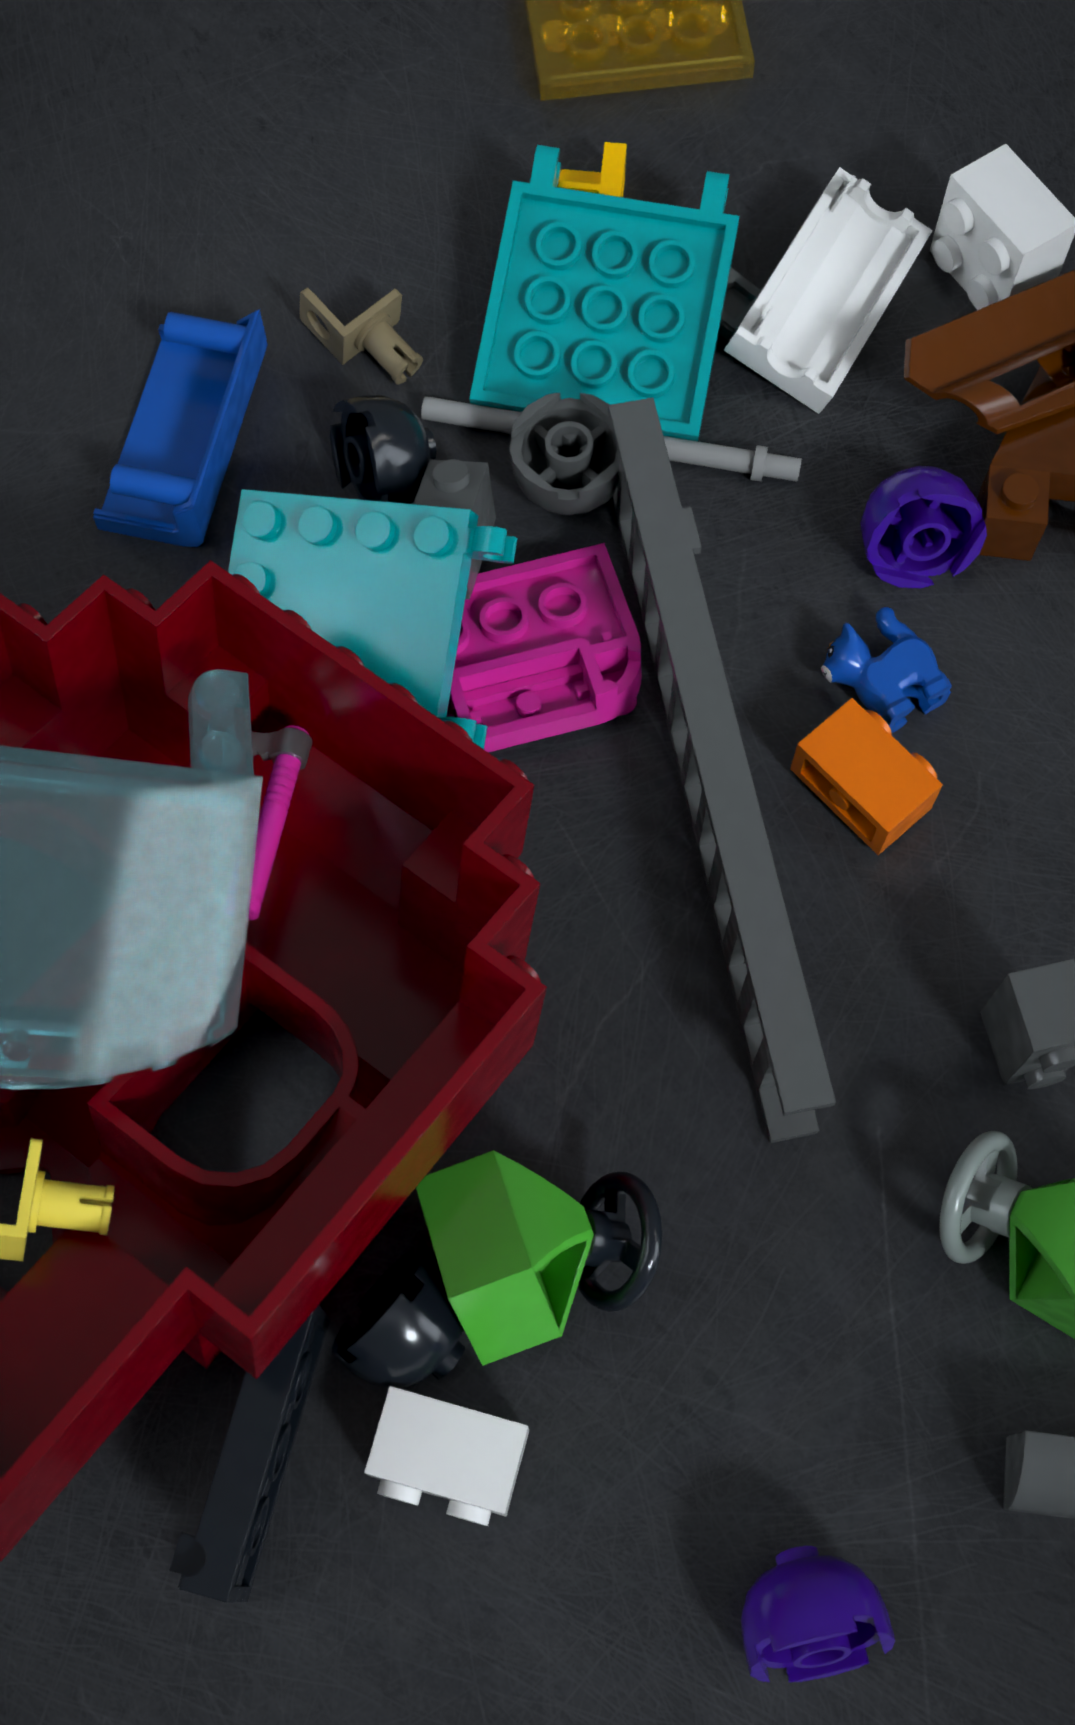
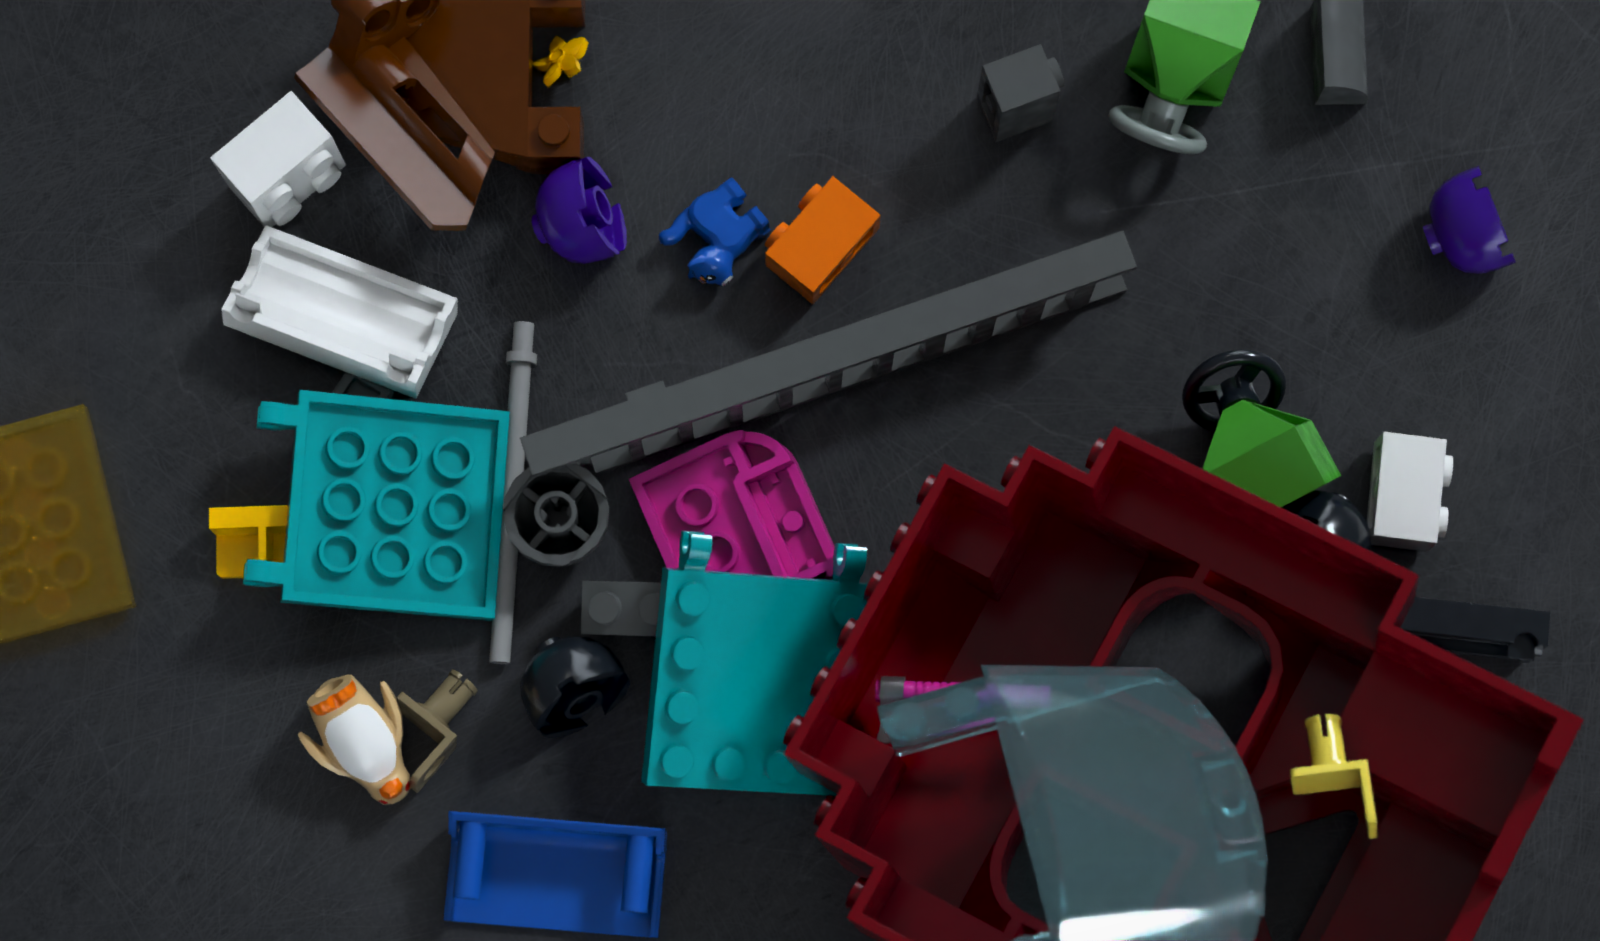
camera: 100 degrees left, 10 degrees up
none -> animal [298,674,411,805]

